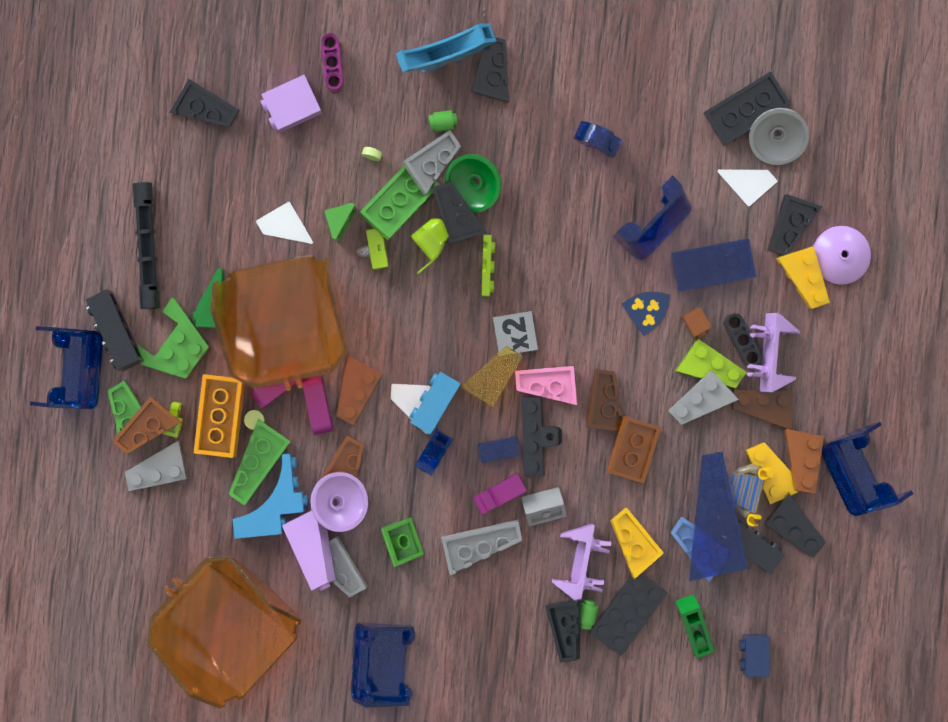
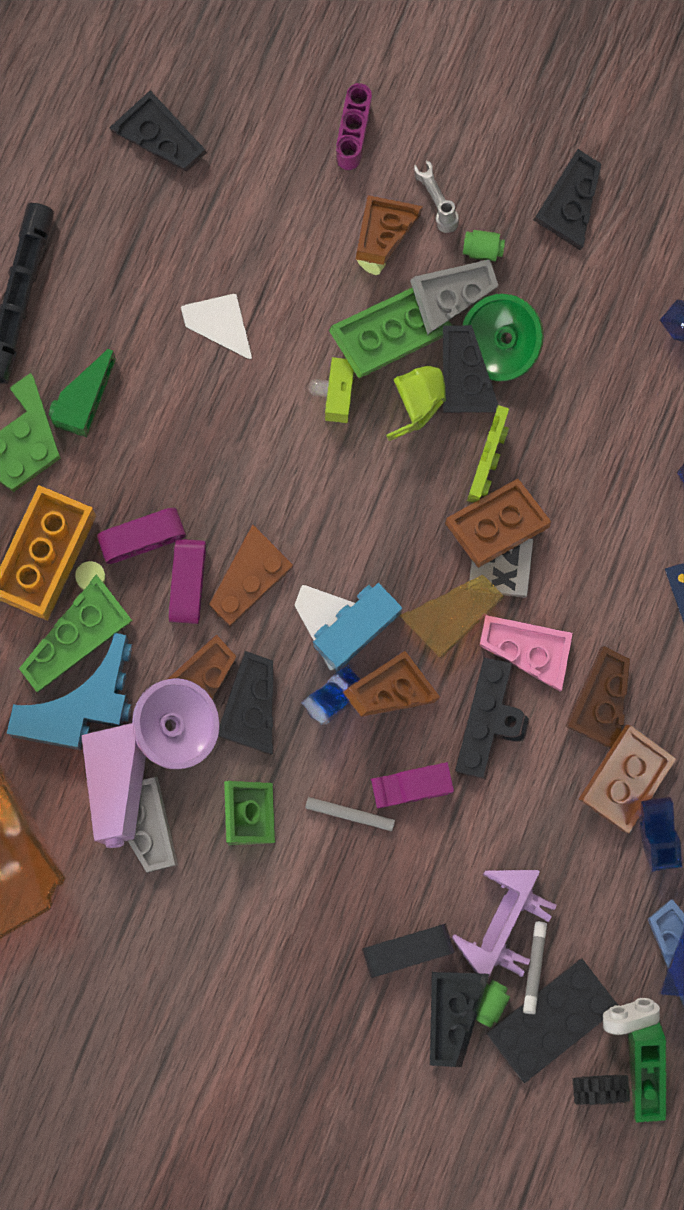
camera: 10 degrees right, 10 degrees down
clear orange windscreen [210,255,348,391] -> none
lavender brick [261,75,322,133] -> none
bright green slope [325,203,357,243] -> none
clear blue windscreen [351,623,415,708] -> none
dark azure arch [396,23,496,73] -> none
light grey wing [441,520,522,576] -> none
clear blue plate [478,436,520,463] -> none
light grey panel [521,487,567,527] -> none
yellow wing [610,507,664,579] -> none
none -> black wing [218,651,273,755]
none -> light grey bar [305,797,395,831]
none -> dark orange wing [343,651,441,717]
none -> dark orange wing [355,195,423,265]
none -> black beam [362,923,455,978]
none -> light grey brick [414,161,459,233]
none -> dark orange plate [445,478,551,568]
none -> light grey bar [523,921,547,1014]
none -> black tyre [572,1075,630,1105]
none -> white plate [603,998,660,1034]
none -> clear blue brick [640,797,682,872]

